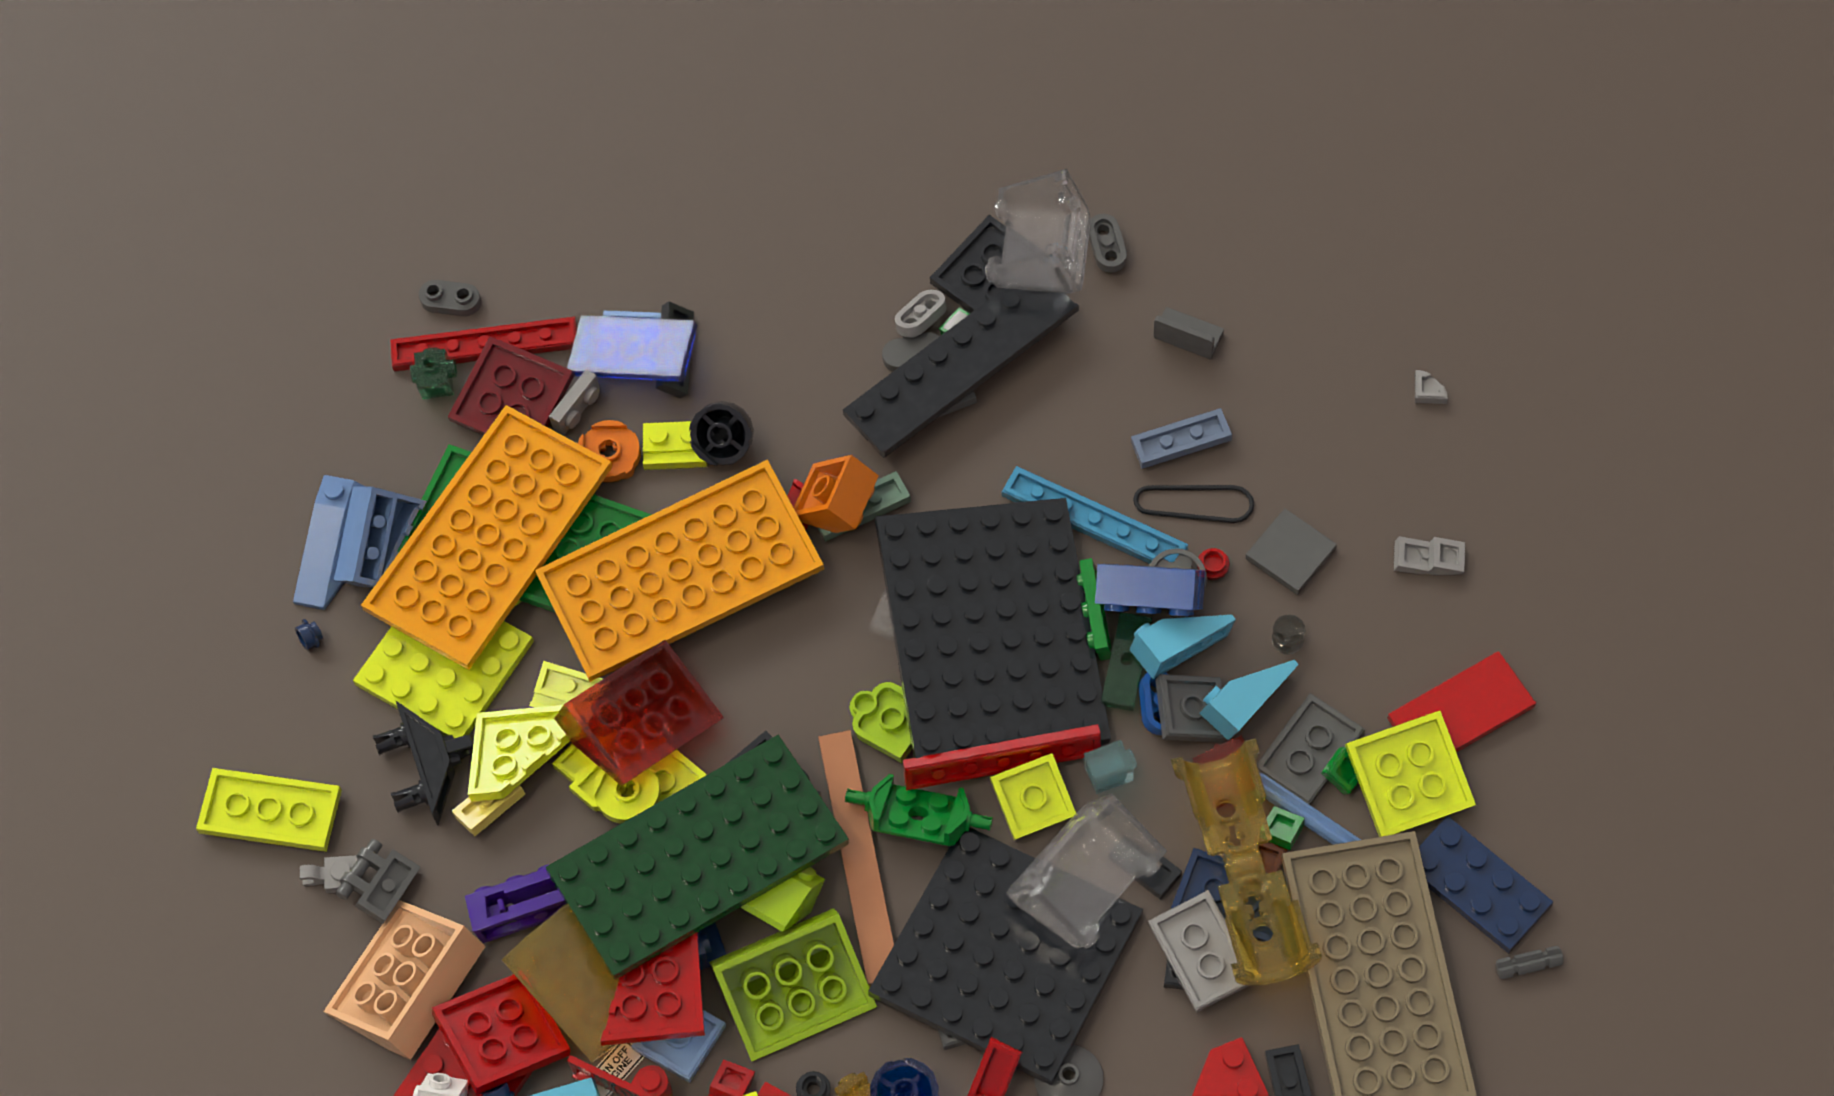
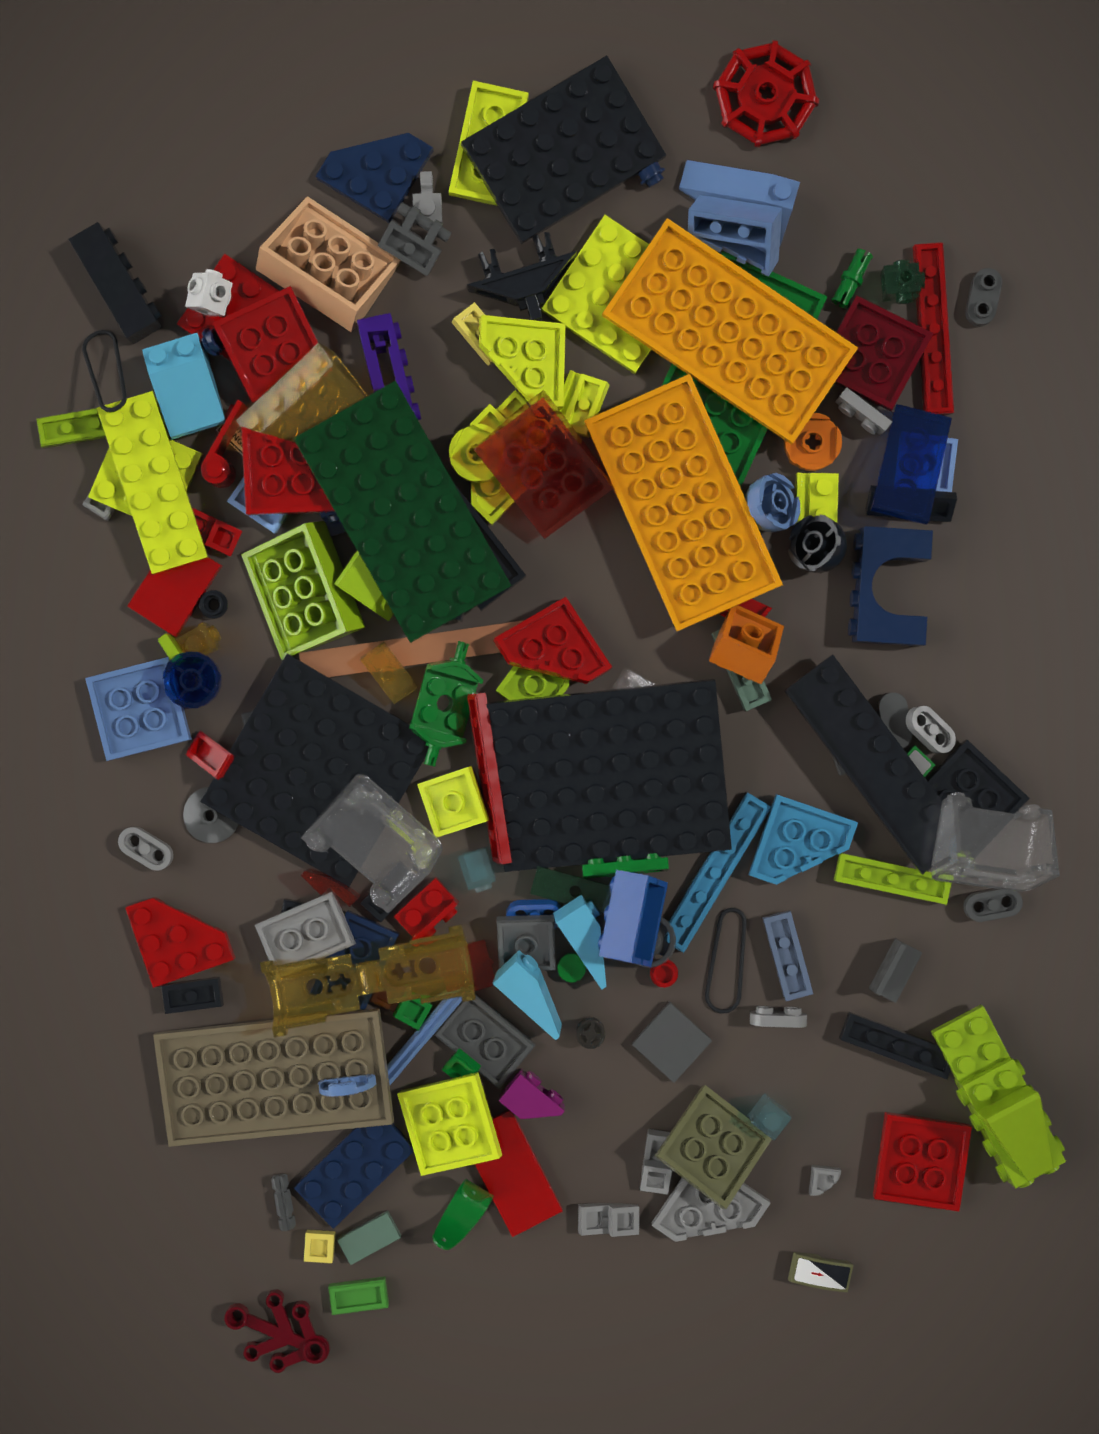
camera: 90 degrees right, 25 degrees up
none -> dark red plant [224,1289,330,1373]
none -> clear red slope [300,869,361,907]
none -> light yellow plate [304,1230,335,1263]
none -> dark blue plate [316,133,433,224]
none -> medium blue tile [319,1074,376,1096]
none -> bright green tile [328,1276,389,1315]
none -> sand green tile [337,1210,401,1265]
none -> clear yellow plate [360,642,418,704]
none -> red bracket [394,877,459,943]
none -> green piece [432,1179,493,1250]
none -> black plate [461,55,666,245]
none -> red plate [493,597,612,684]
none -> magenta slope [499,1069,565,1119]
none -> green tile [558,953,586,982]
none -> light grey slope [578,1203,639,1237]
none -> light grey plate [651,1178,771,1242]
none -> olive plate [655,1085,773,1209]
none -> red plate [713,40,819,148]
none -> medium blue cylinder [744,473,800,533]
none -> dark azure plate [748,794,858,885]
none -> clear light blue brick [748,1093,792,1141]
none -> light grey plate [750,1006,807,1028]
none -> slope [788,1252,853,1292]
none -> green pin [831,249,873,309]
none -> lime plate [834,853,953,905]
none -> black plate [839,1012,951,1080]
none -> dark blue arch [848,526,933,646]
none -> red plate [873,1112,972,1212]
none -> lime wedge [931,1004,1066,1188]

